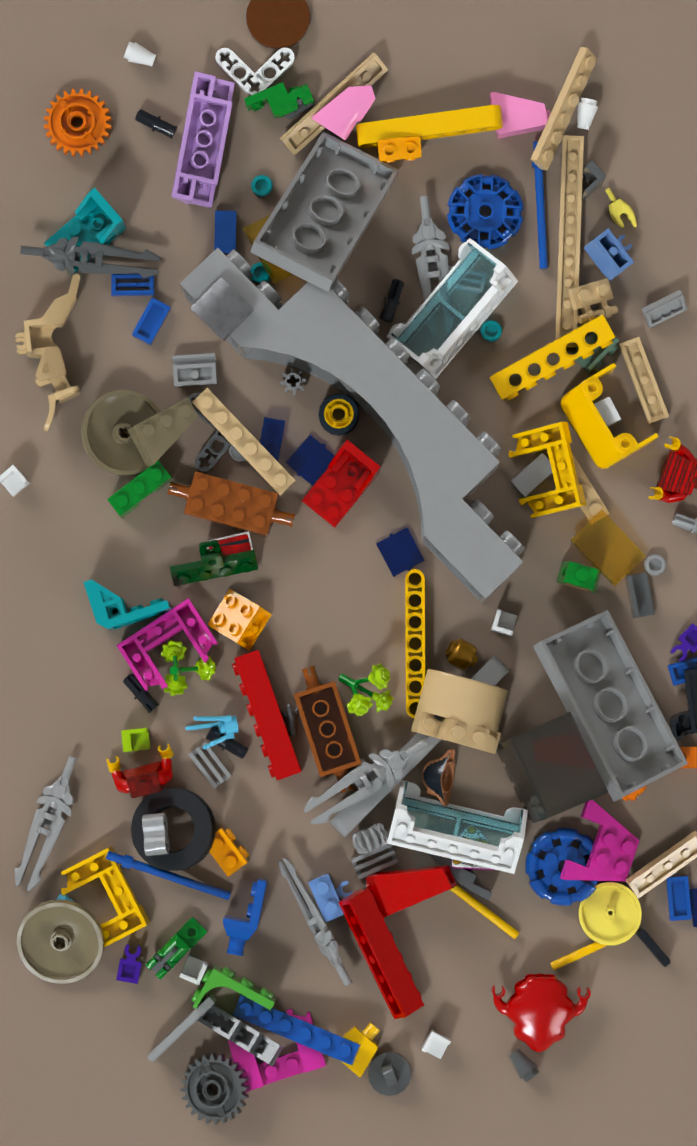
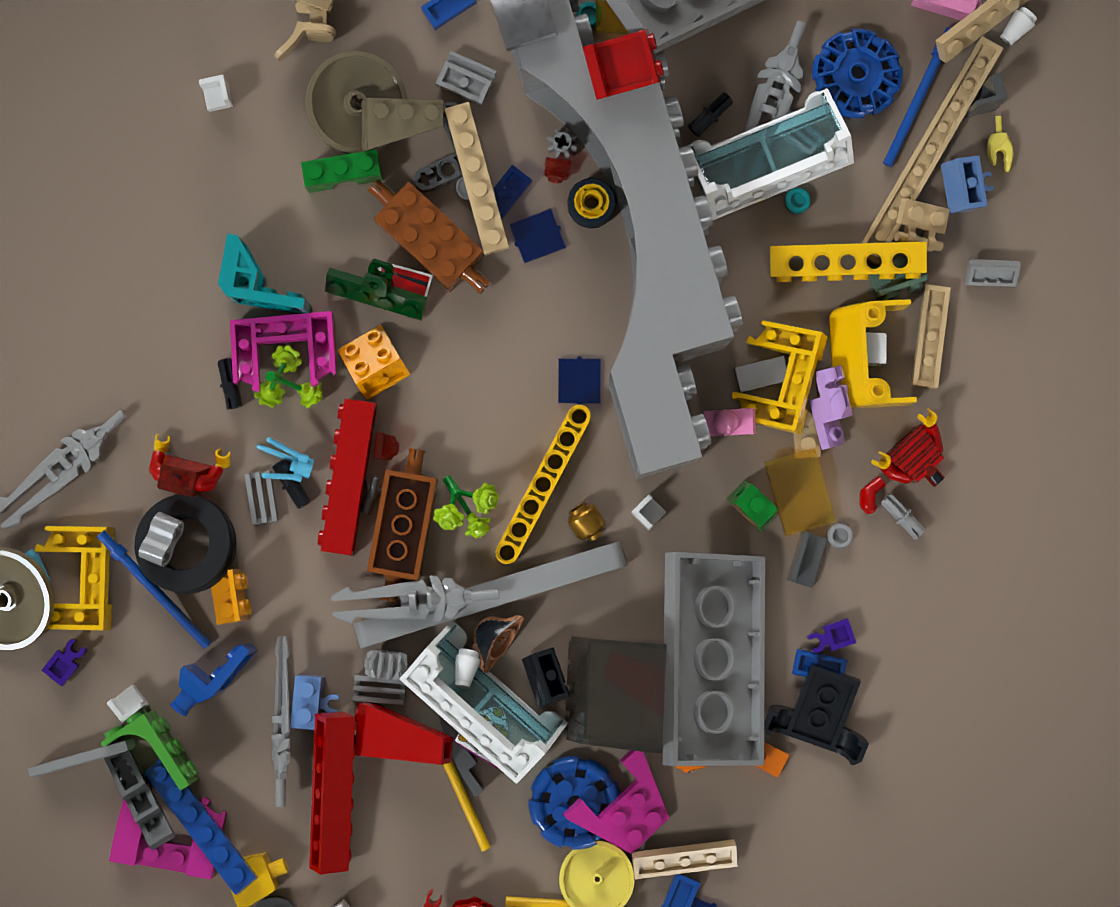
camera: 25 degrees right, 0 degrees up
lime panel [121,728,151,752] -> none
green plate [145,916,208,980] -> none
dark grey gear [180,1053,250,1125] -> none
red bracket [302,440,381,528] -> none
tan piece [411,669,508,754] -> none
none -> clear red plate [374,432,399,461]
none -> white cone [455,649,481,689]
none -> black brick [522,647,571,708]
none -> clear red plate [543,157,571,183]
none -> red panel [583,29,664,100]
none -> bright pink tile [704,408,756,437]
none -> lavender plate [809,365,853,450]
none -> red arm [859,476,886,514]

